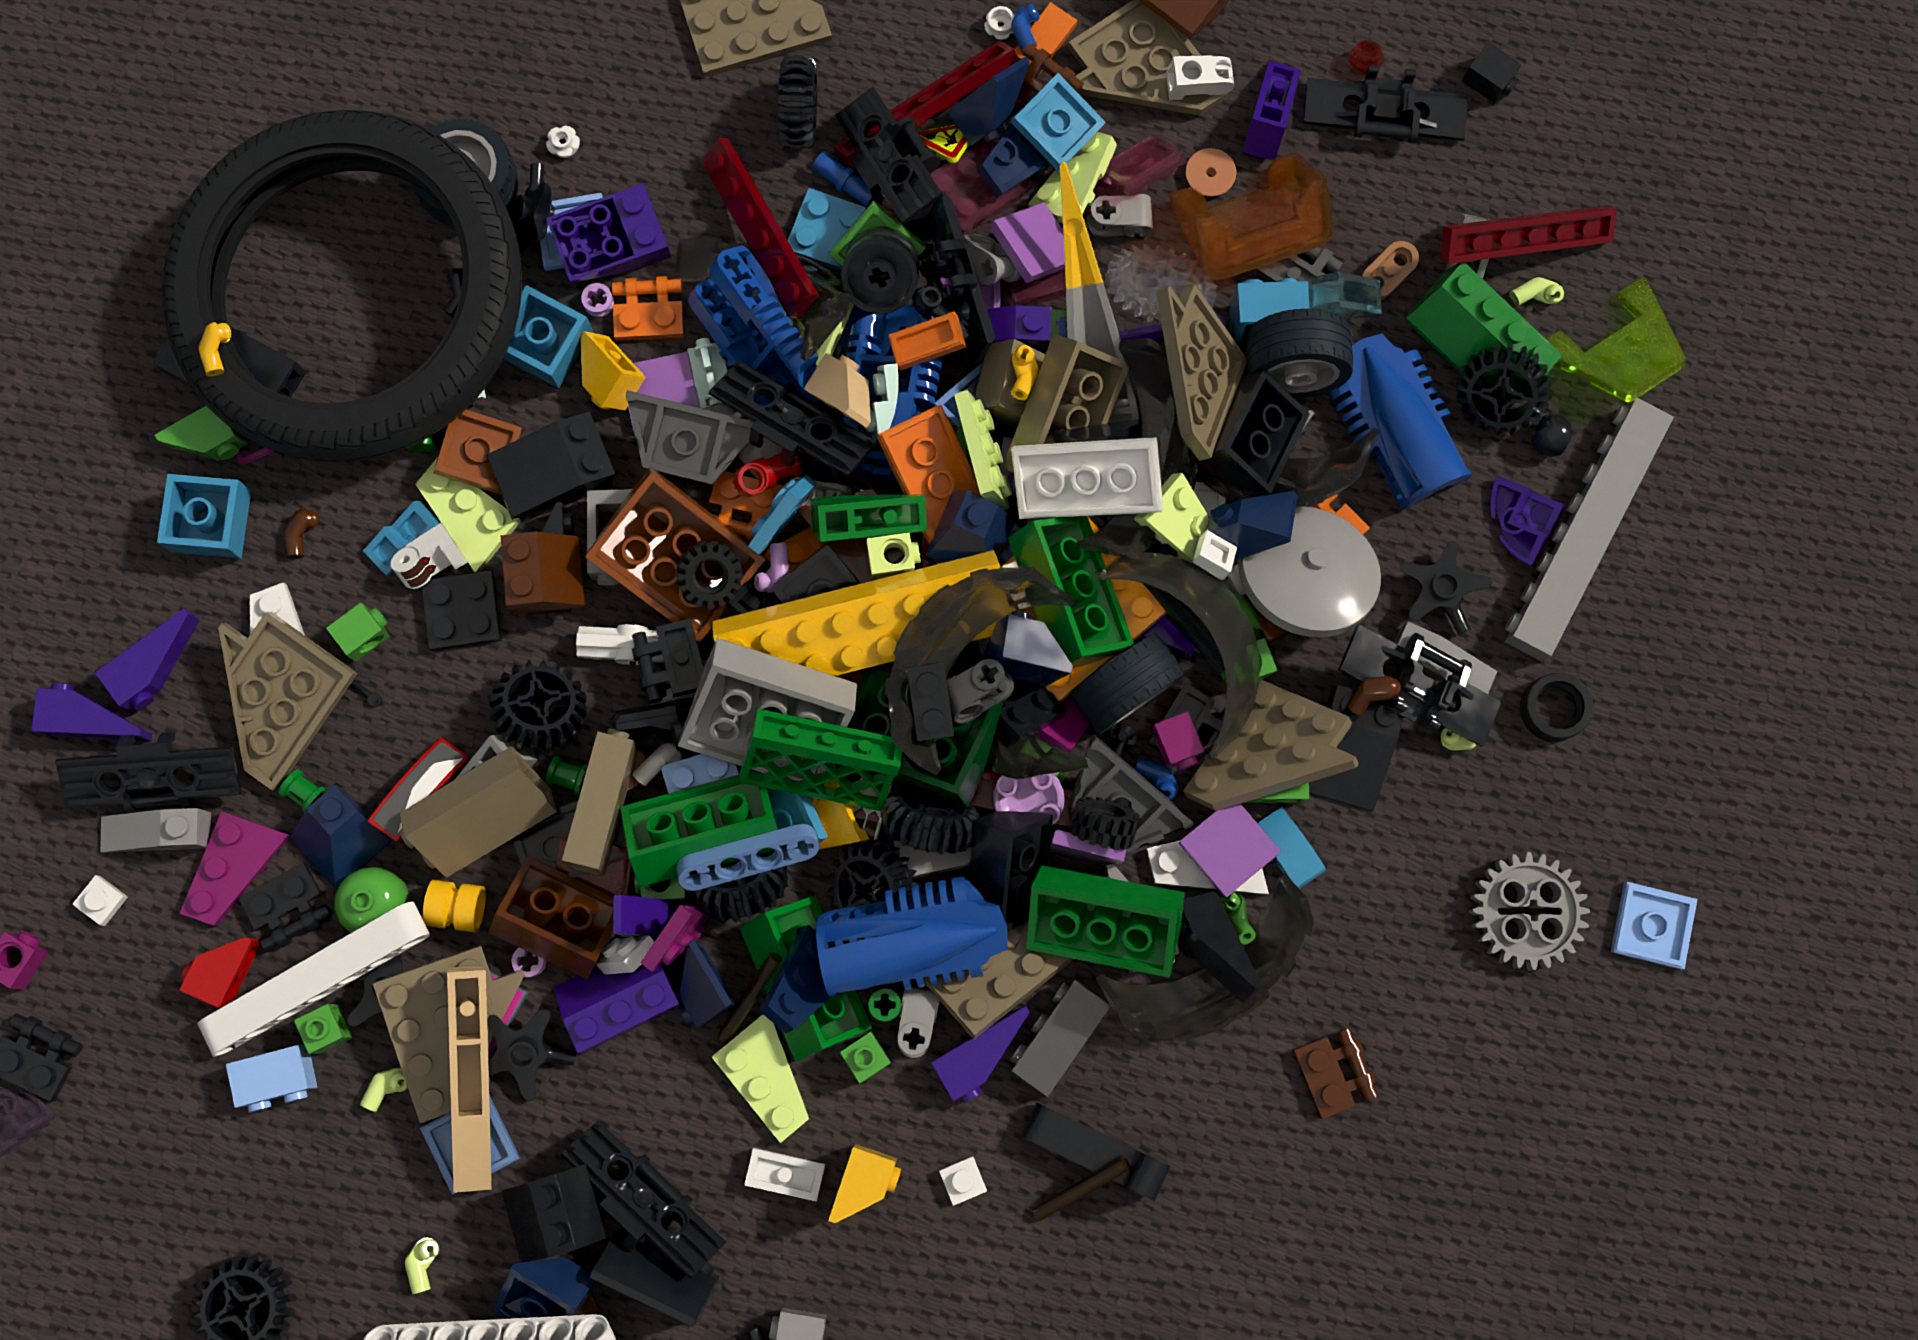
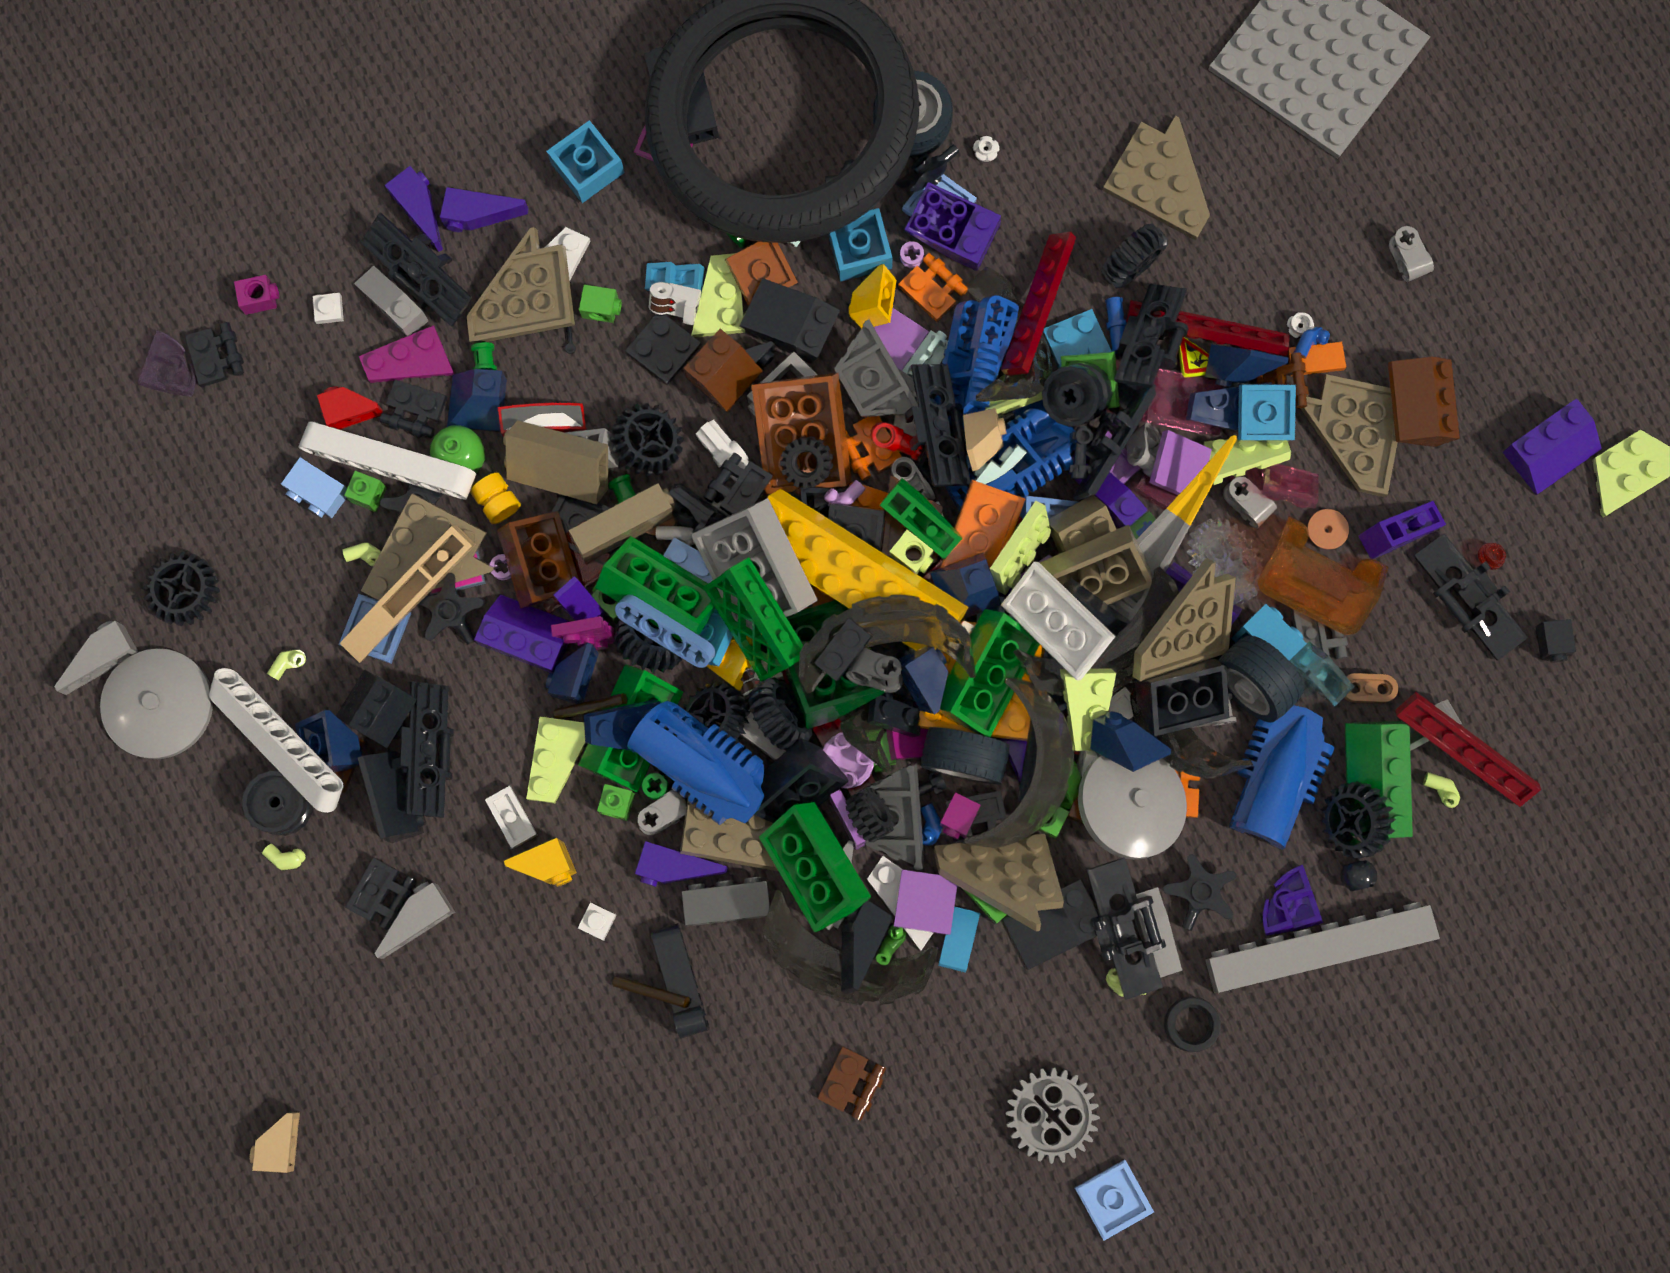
camera: 55 degrees right, 0 degrees up
bright green slope [155,406,248,461] -> none
yellow arm [198,322,231,377] -> none
reddish brown arm [284,508,319,559] -> none
white plate [596,935,654,974] -> none
dark azure plate [748,475,817,555] -> none
orange tile [889,311,966,371] -> none
yellow arm [1011,345,1039,401] -> none
white leg [1166,55,1234,101] -> none
white plate [1192,530,1237,580] -> none
reddish brown arm [1348,676,1401,715] -> none
clear neon green wing [1546,277,1686,403] -> none

